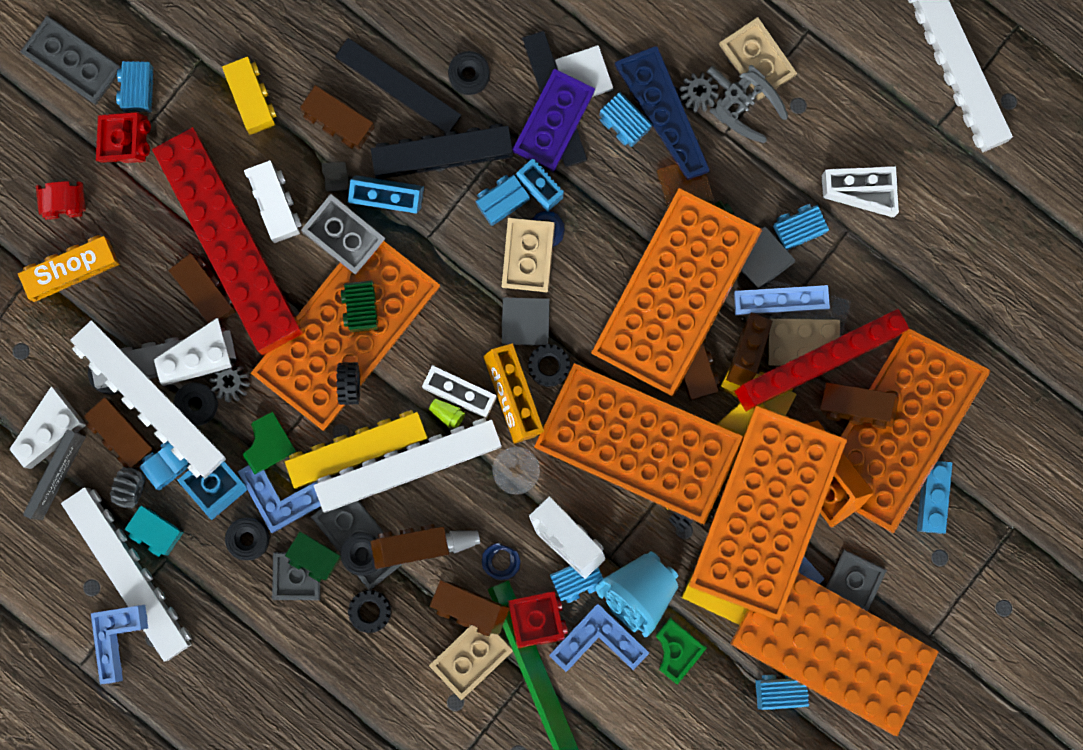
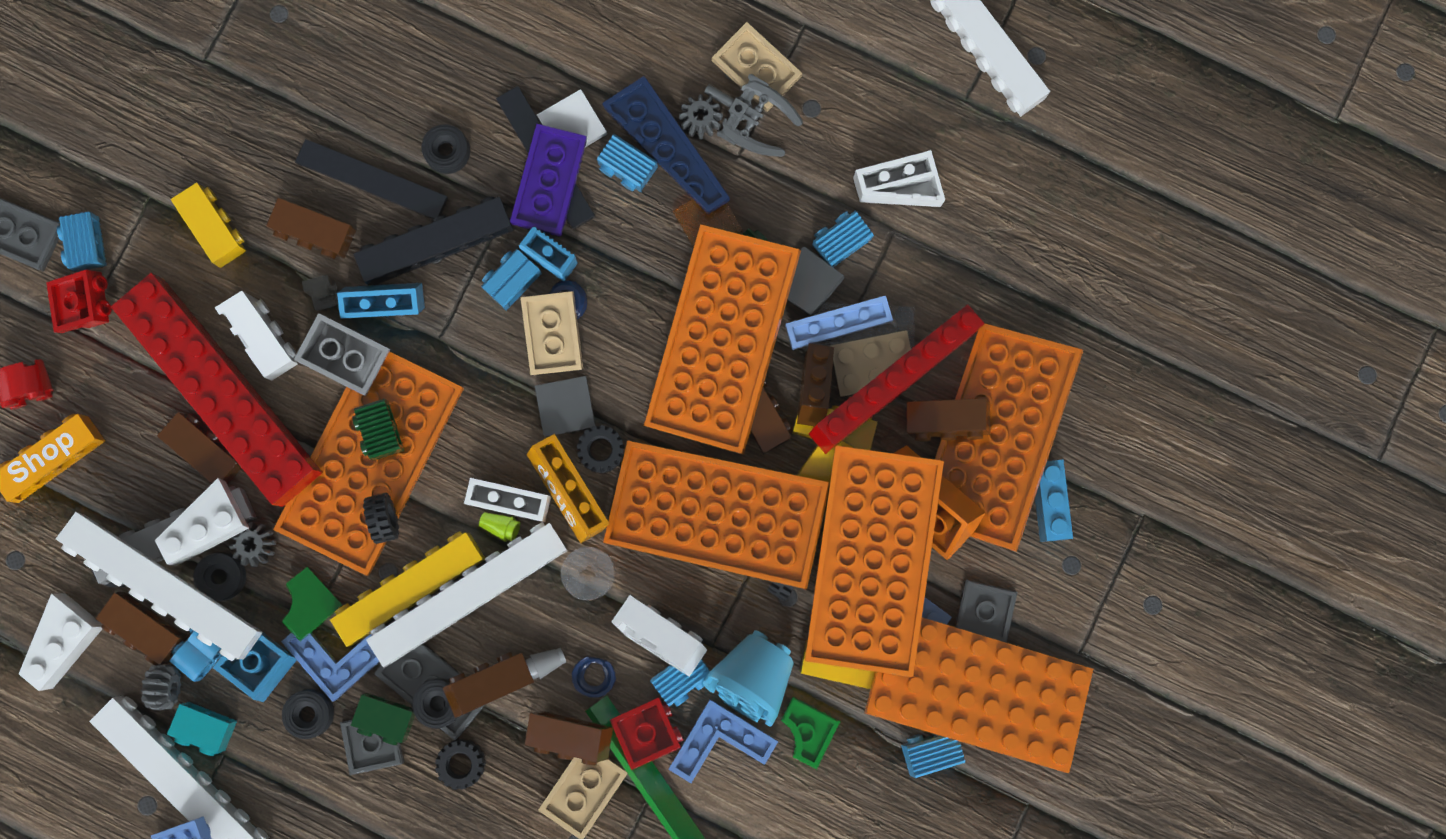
camera: 15 degrees left, 0 degrees up
dark grey tile [23,430,86,520] -> none

